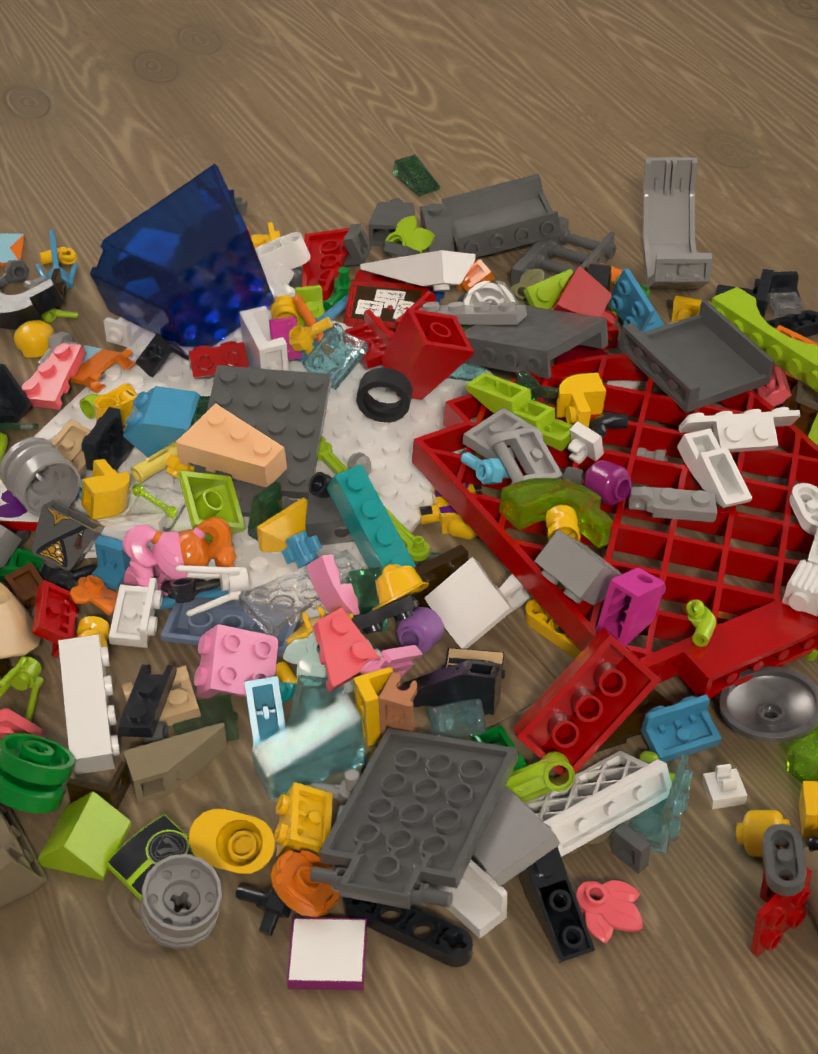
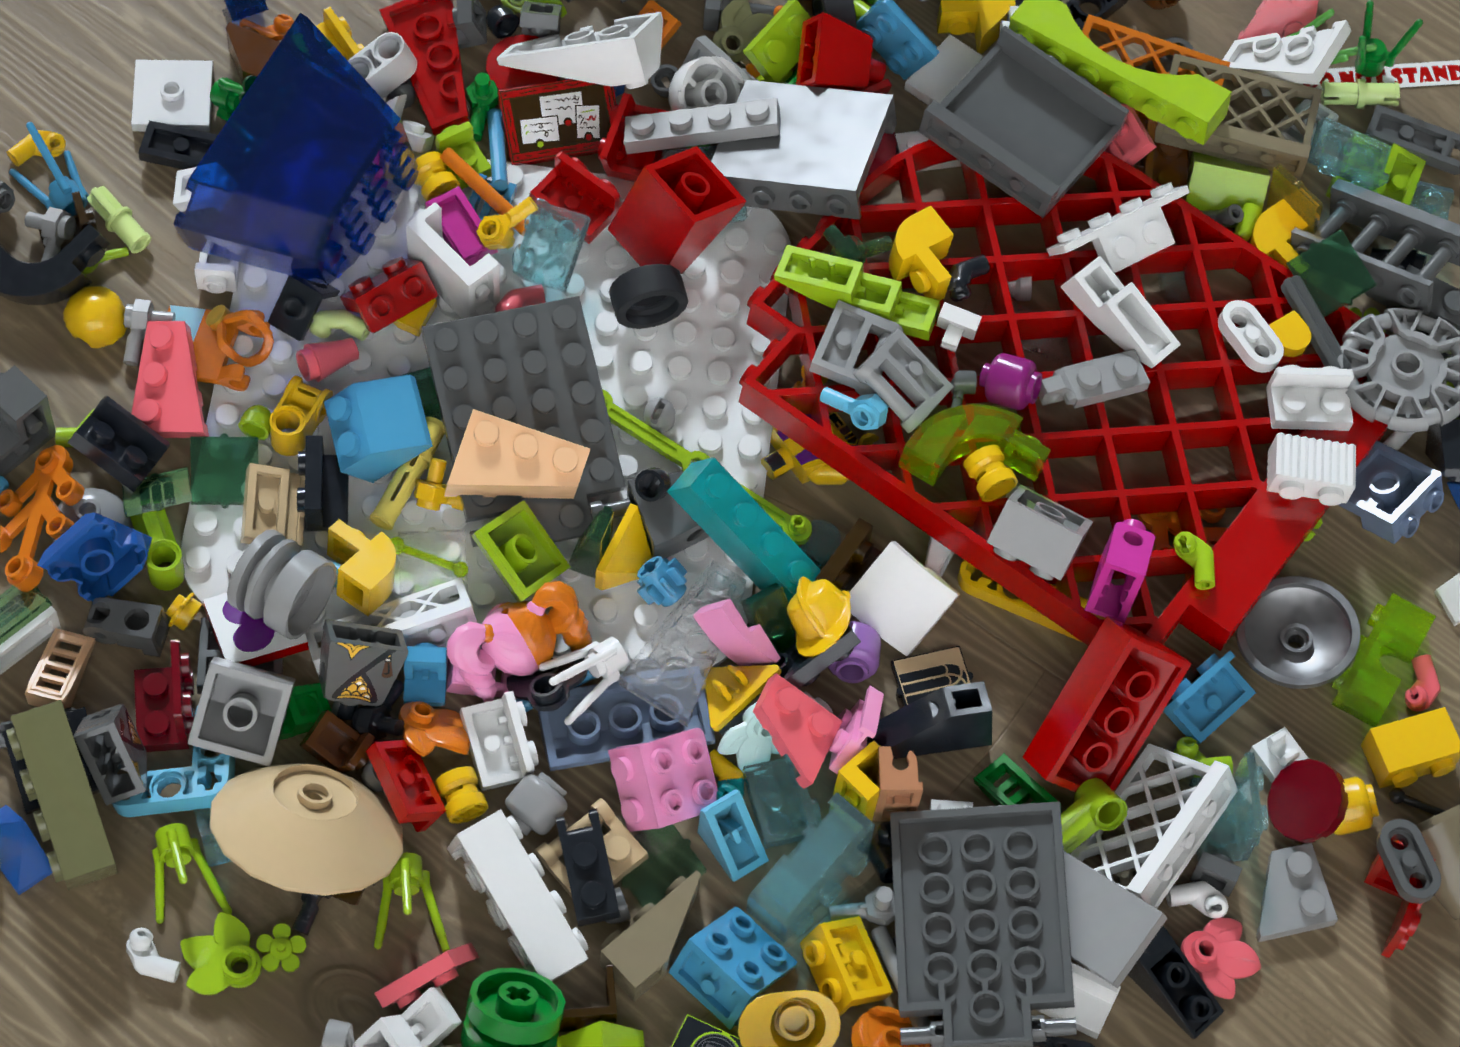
camera: 30 degrees left, 20 degrees up
clear light blue bracket [428,699,487,738] -> none
none -> yellowish green axle [87,186,151,254]
none -> clear green piece [190,433,259,509]
none -> orange piece [206,305,274,367]
none -> coral cone [296,337,359,382]
none -> yellowish green arm [309,309,370,341]
none -> black hinge [486,5,519,39]
none -> light grey head [505,772,568,836]
none -> dark azure bracket [668,907,797,1030]
none -> white arm [1166,881,1229,918]
none -> light grey wing [1256,843,1338,942]
none -> dark red tile [1267,759,1349,844]

